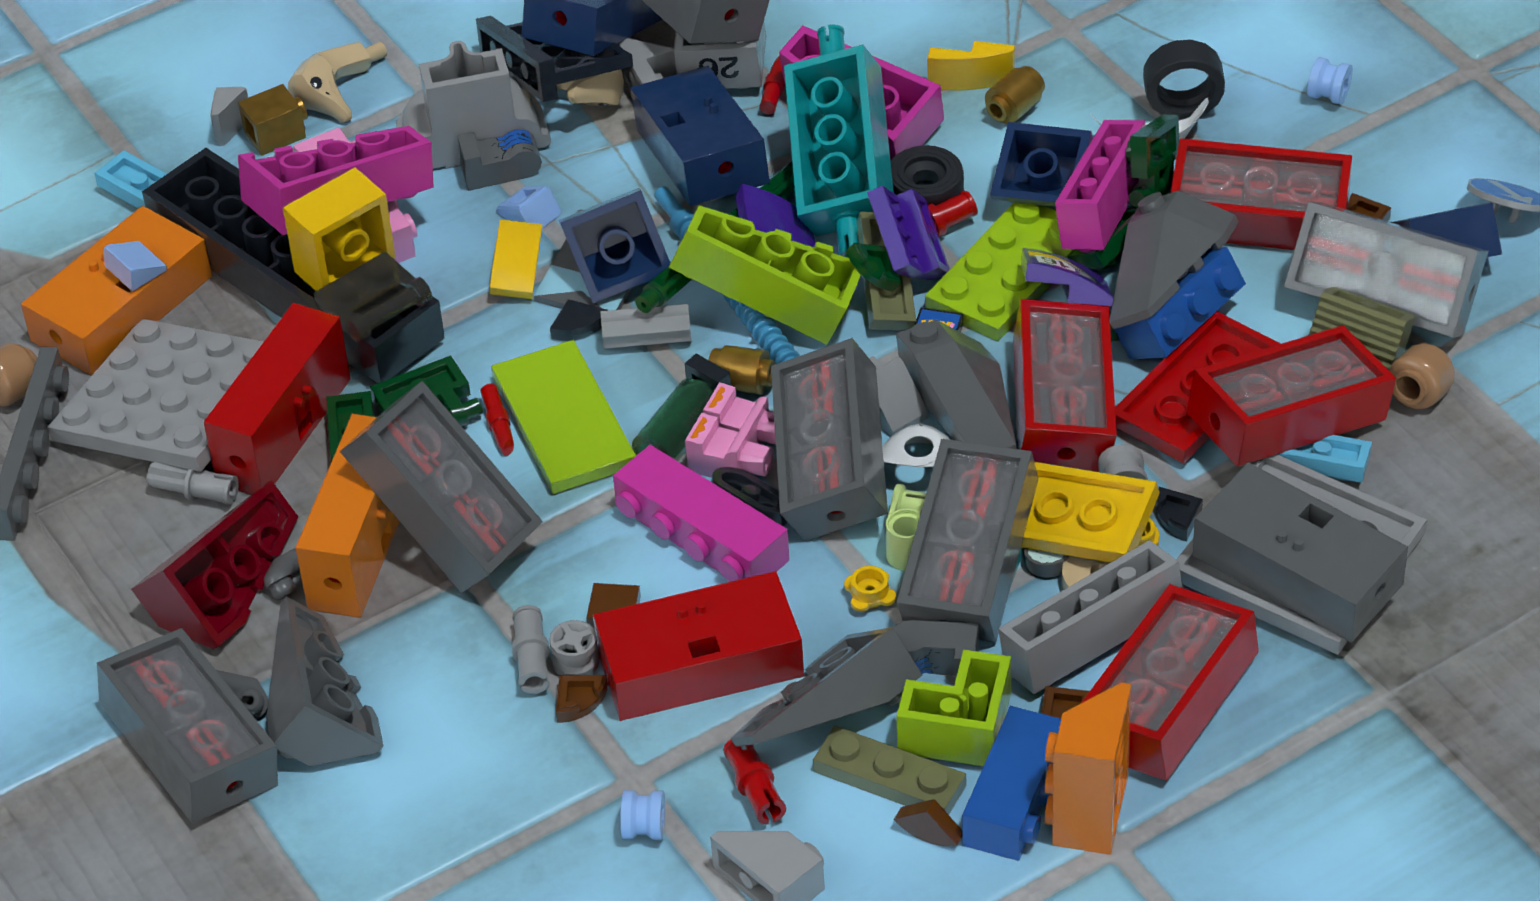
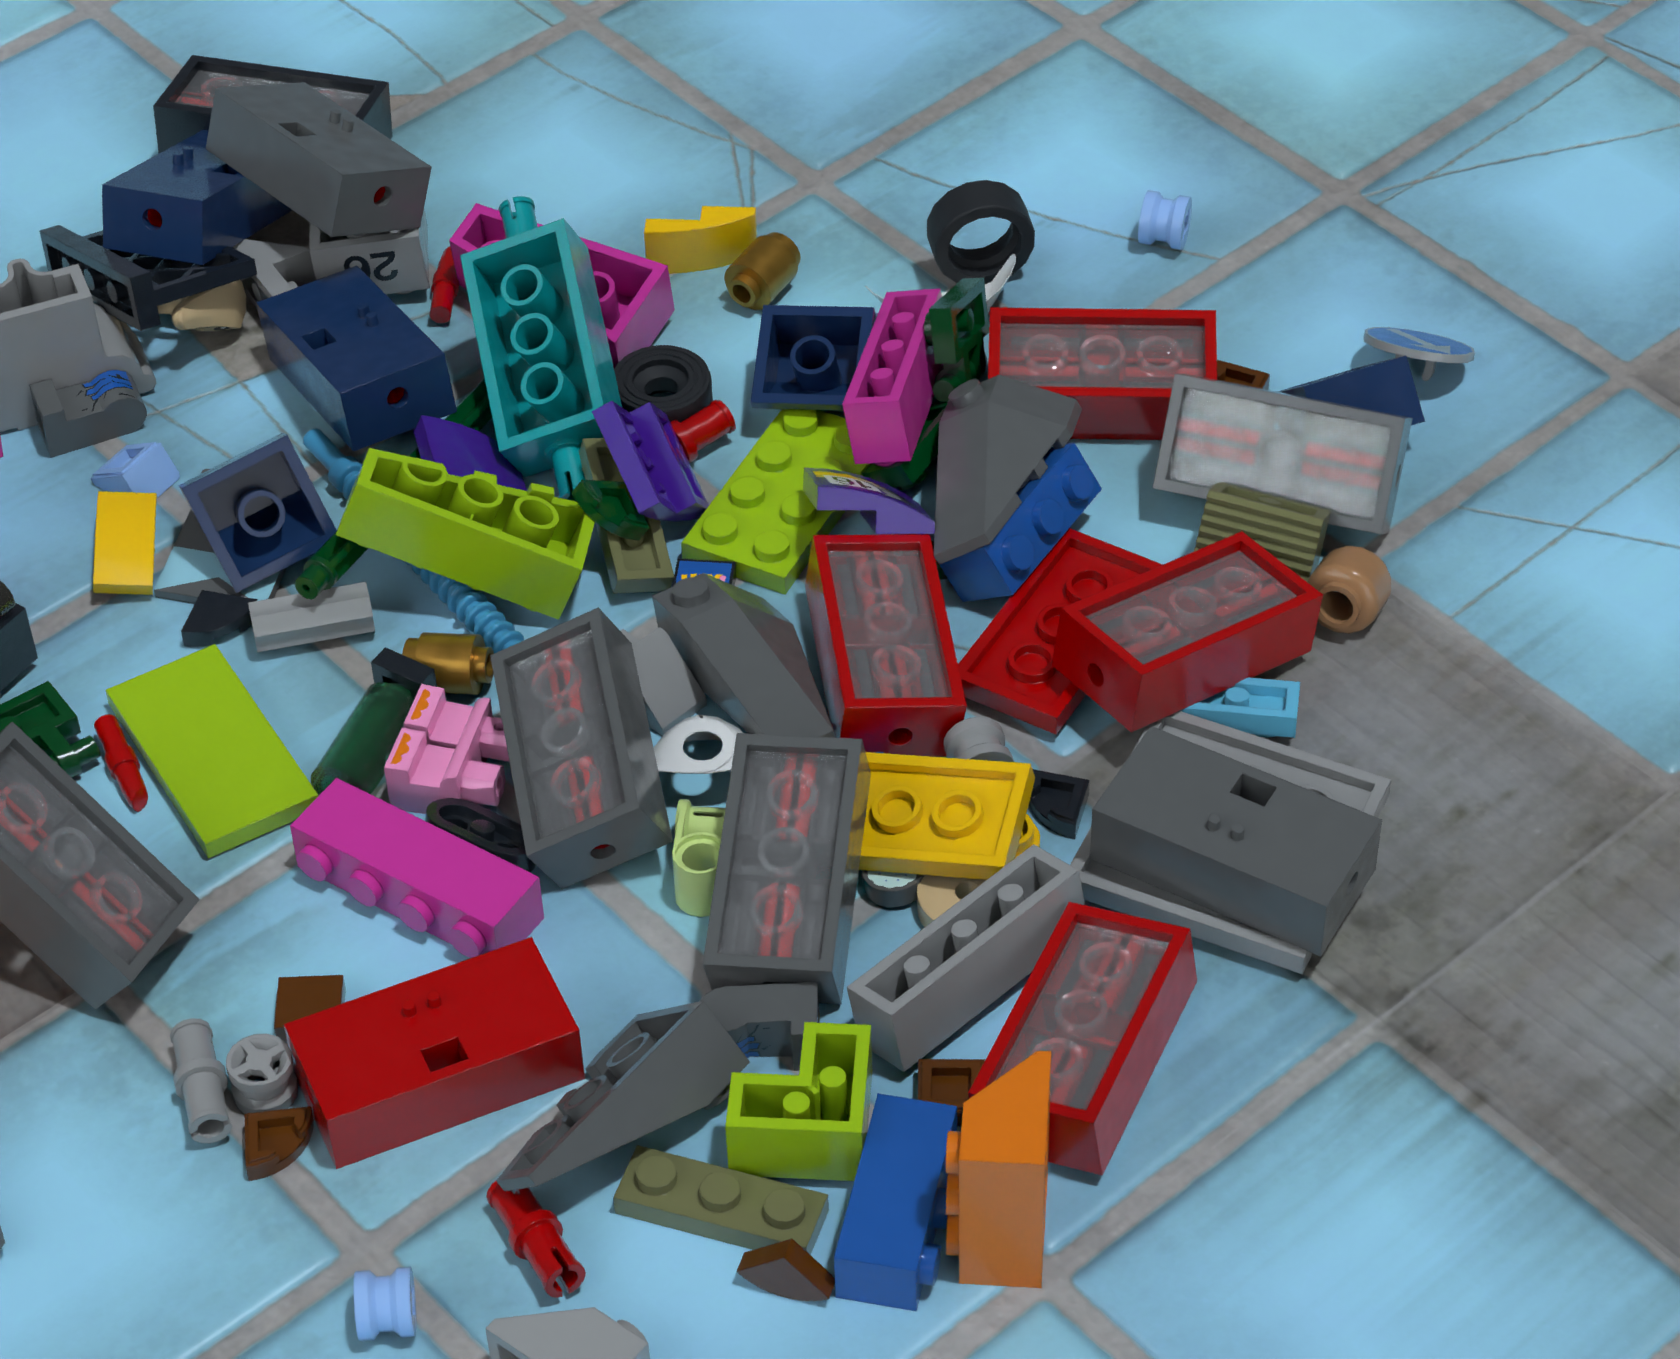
camera: 10 degrees left, 0 degrees up
yellow plate [844,566,896,612] -> none

